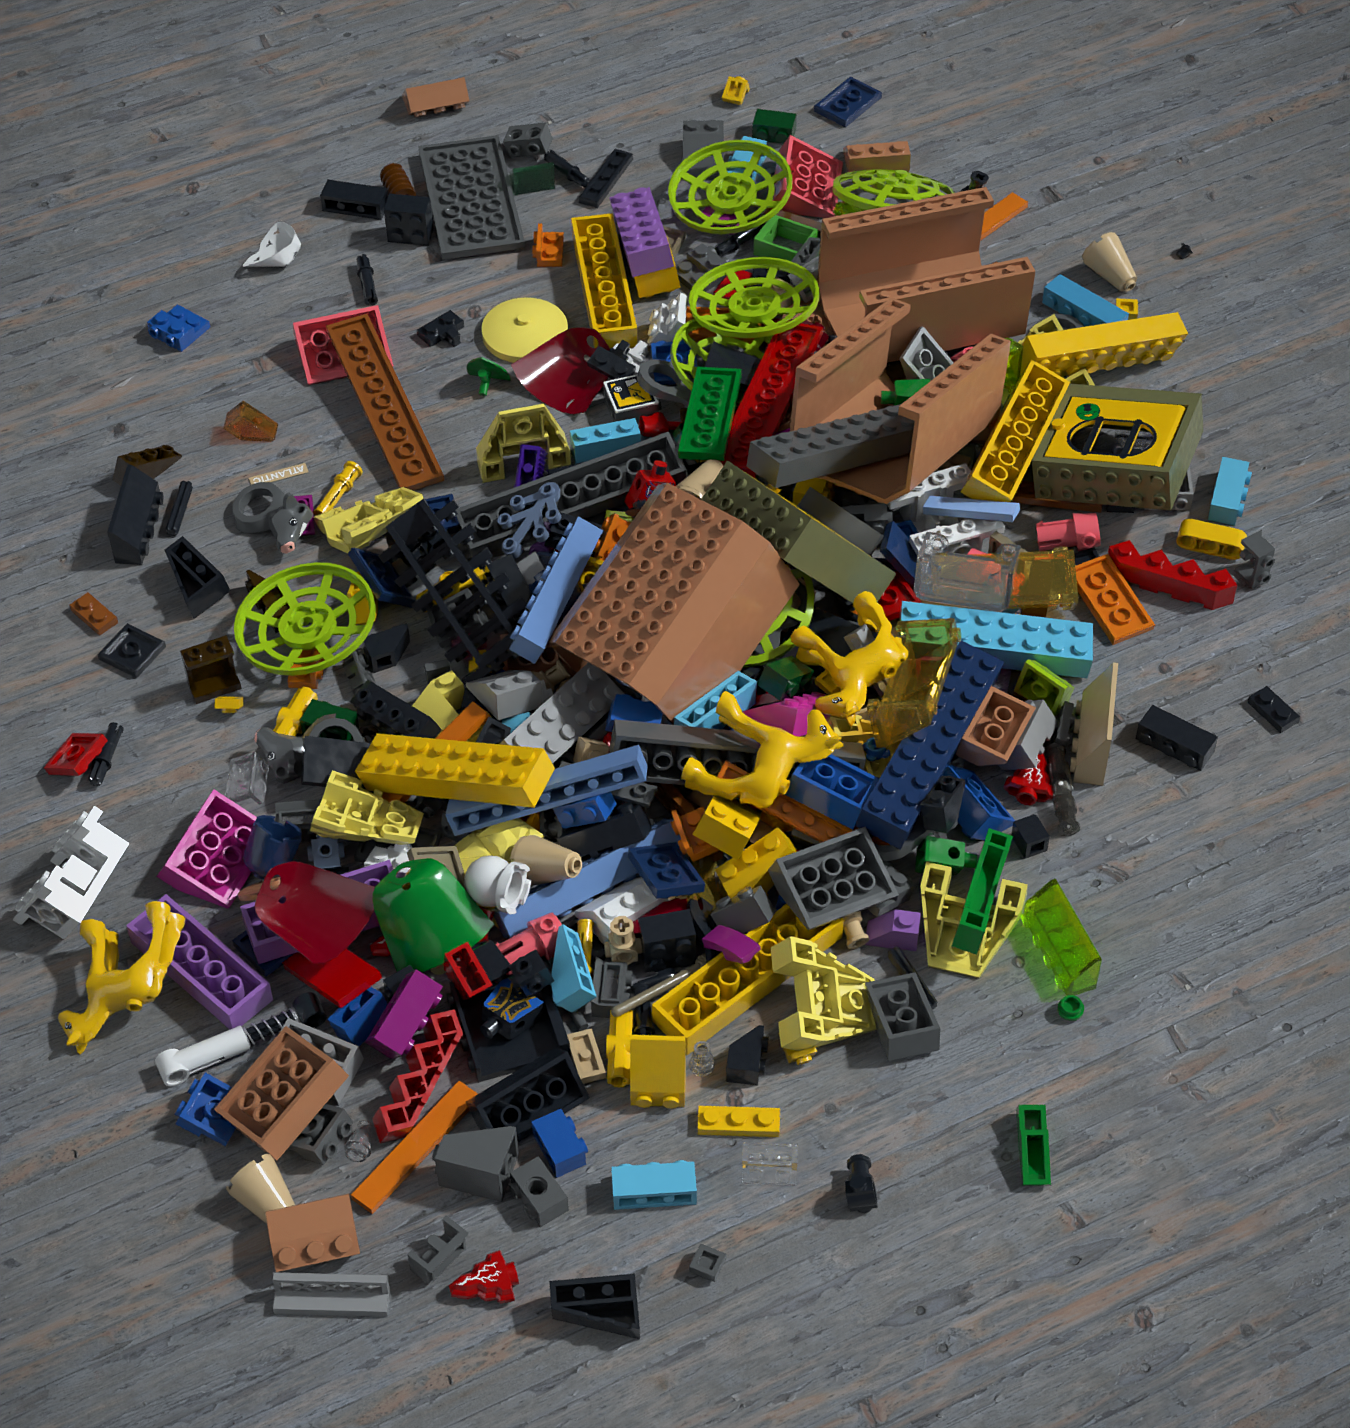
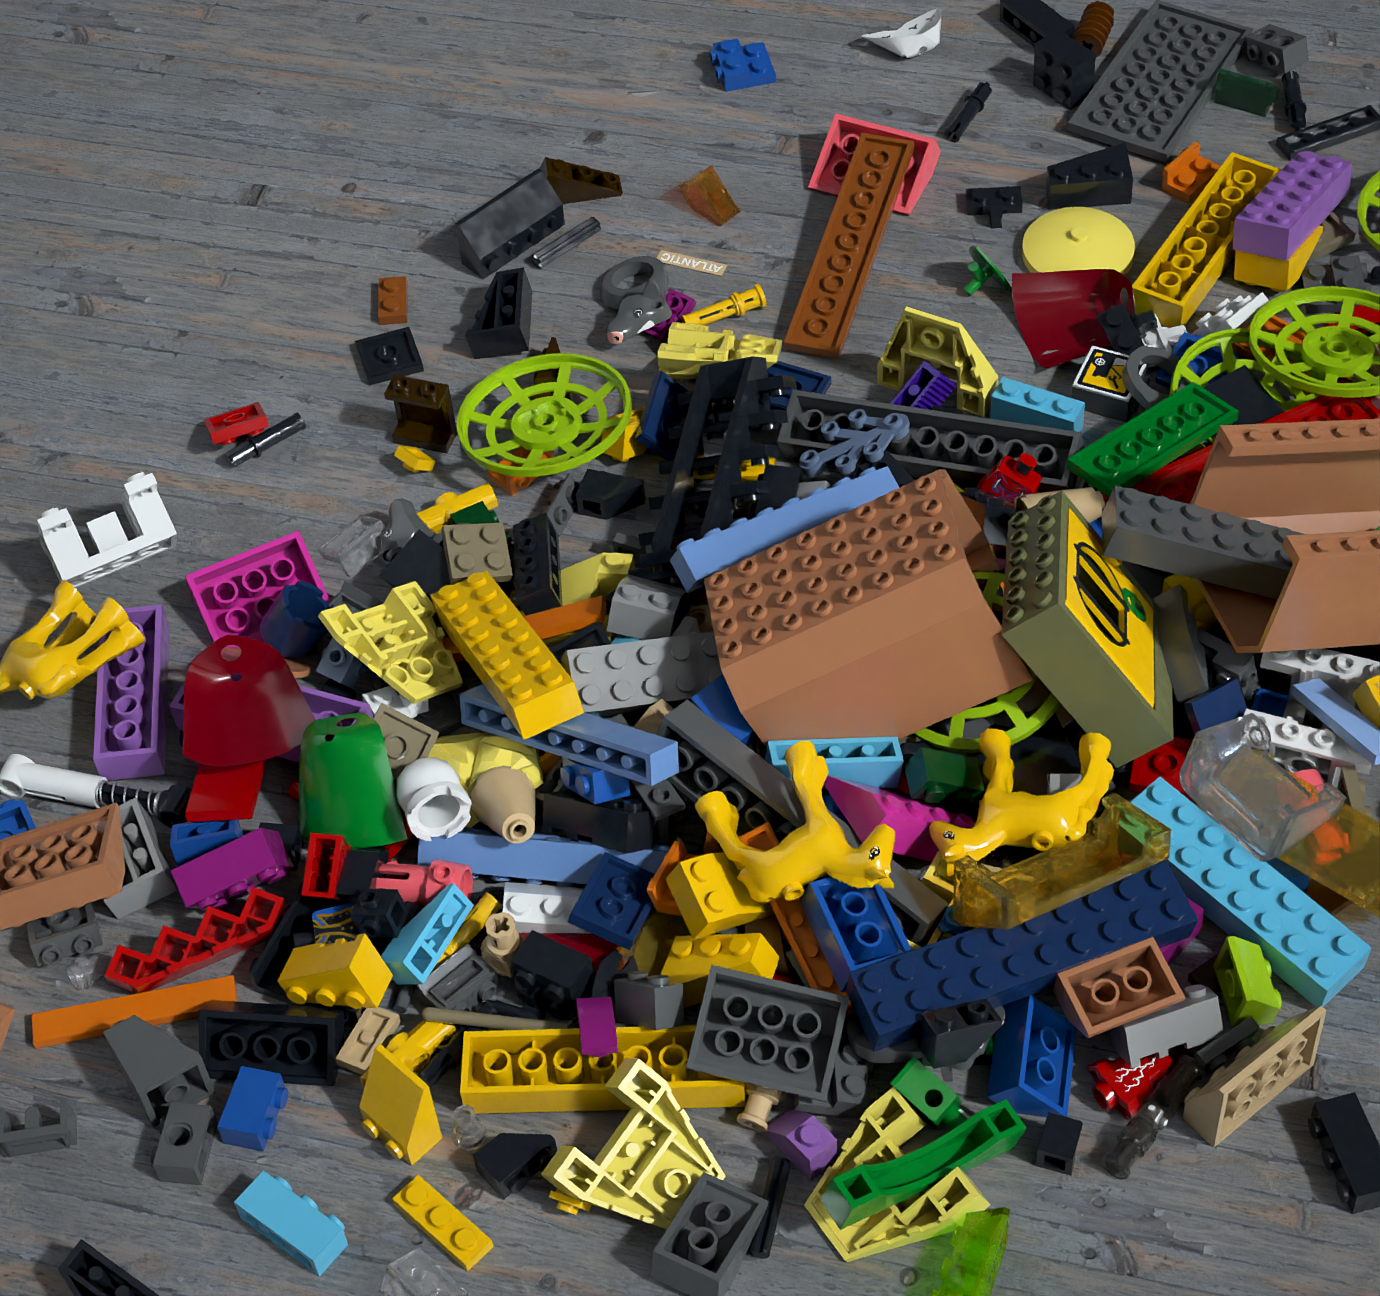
camera: 45 degrees right, 0 degrees up
red rock [449,1250,519,1304] -> none
red piece [639,412,681,437] -> none
none -> yellow wedge [278,933,393,1009]
none -> dark tan plate [441,523,513,585]
none -> black wedge [1046,142,1133,210]

